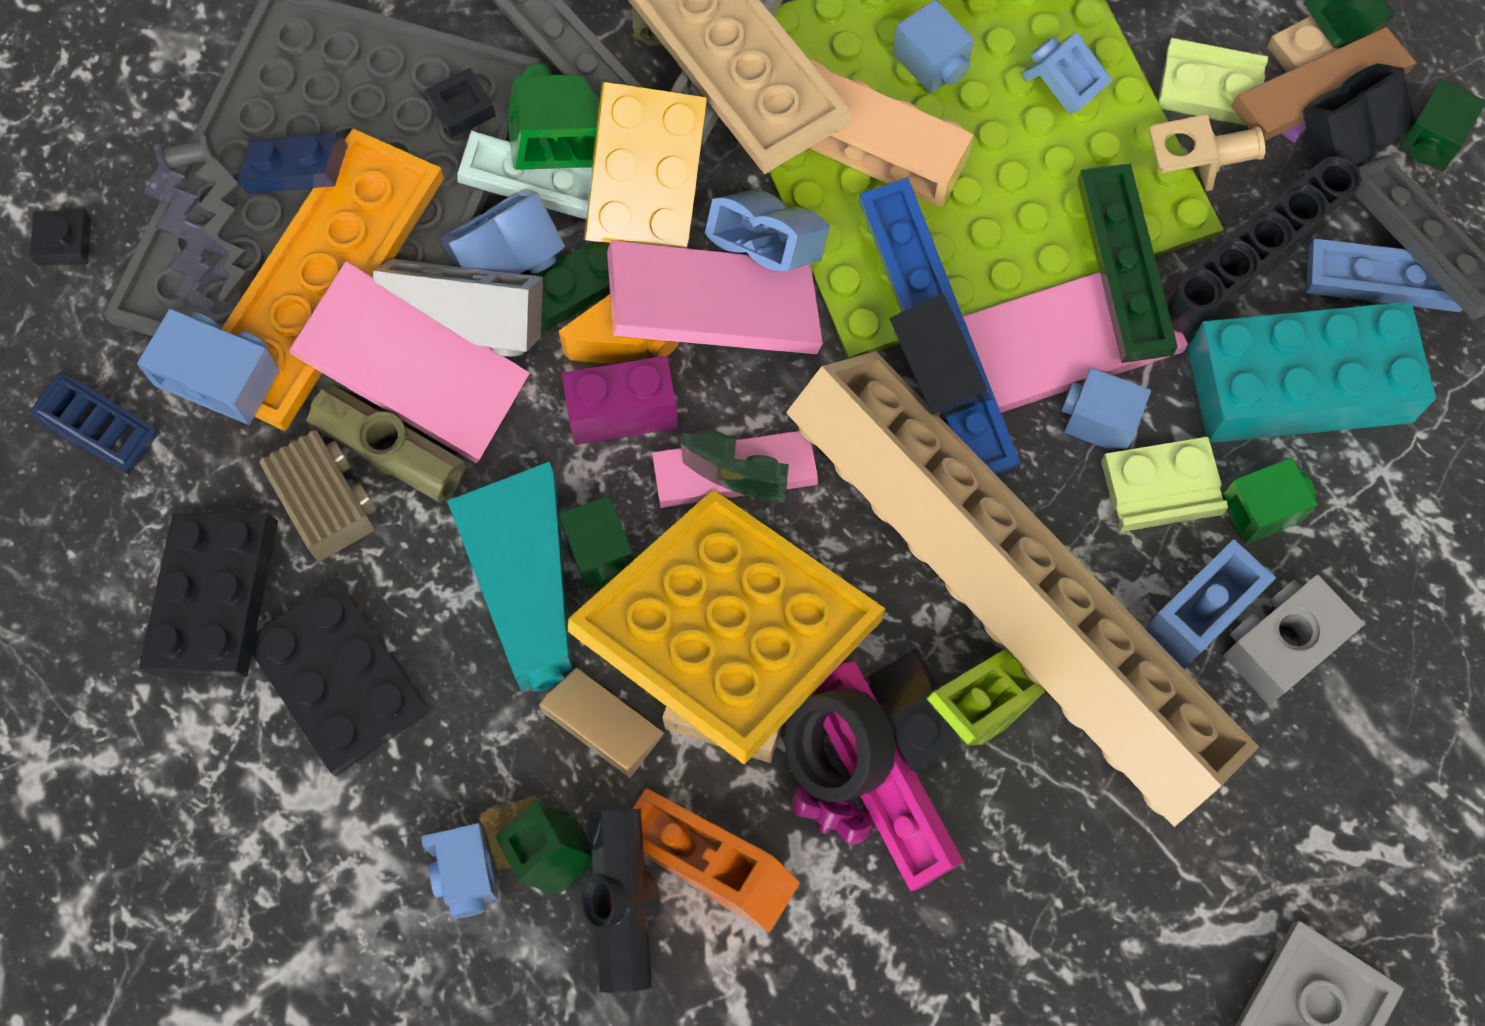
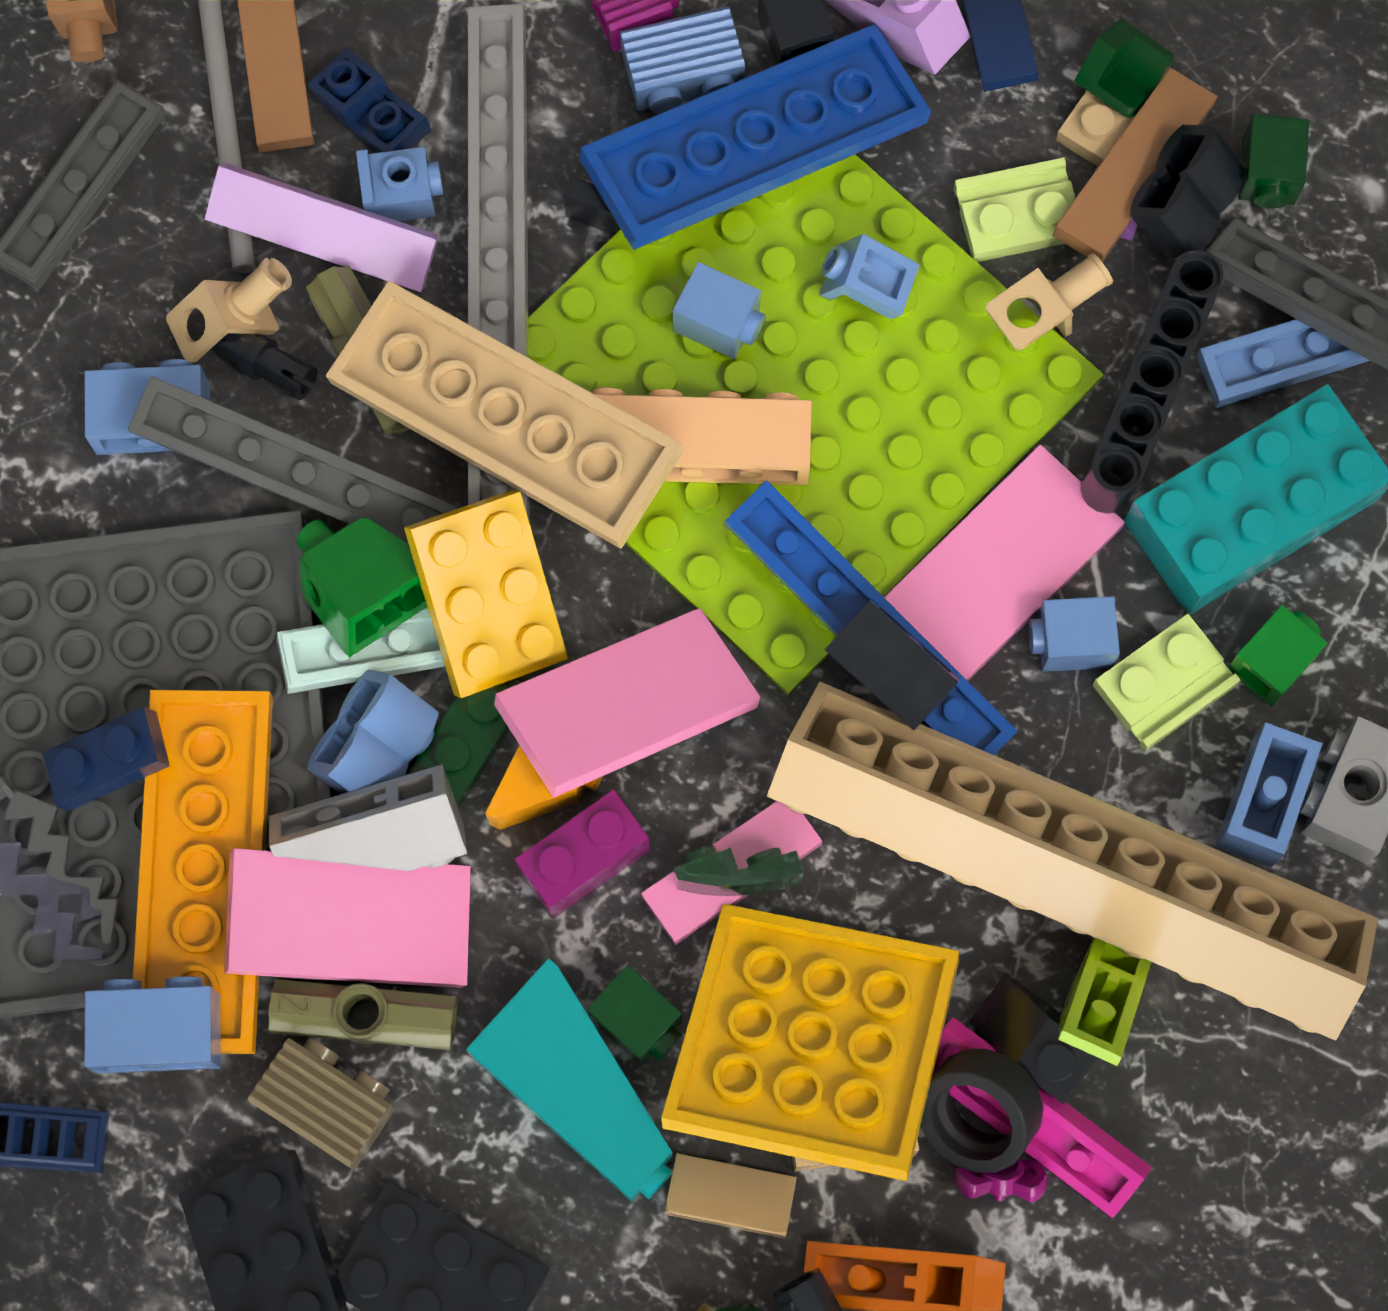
camera: 25 degrees left, 5 degrees up
black plate [425,68,496,138] -> none
medium blue brick [705,190,830,272] -> none
dark green plate [1077,163,1178,363] -> none

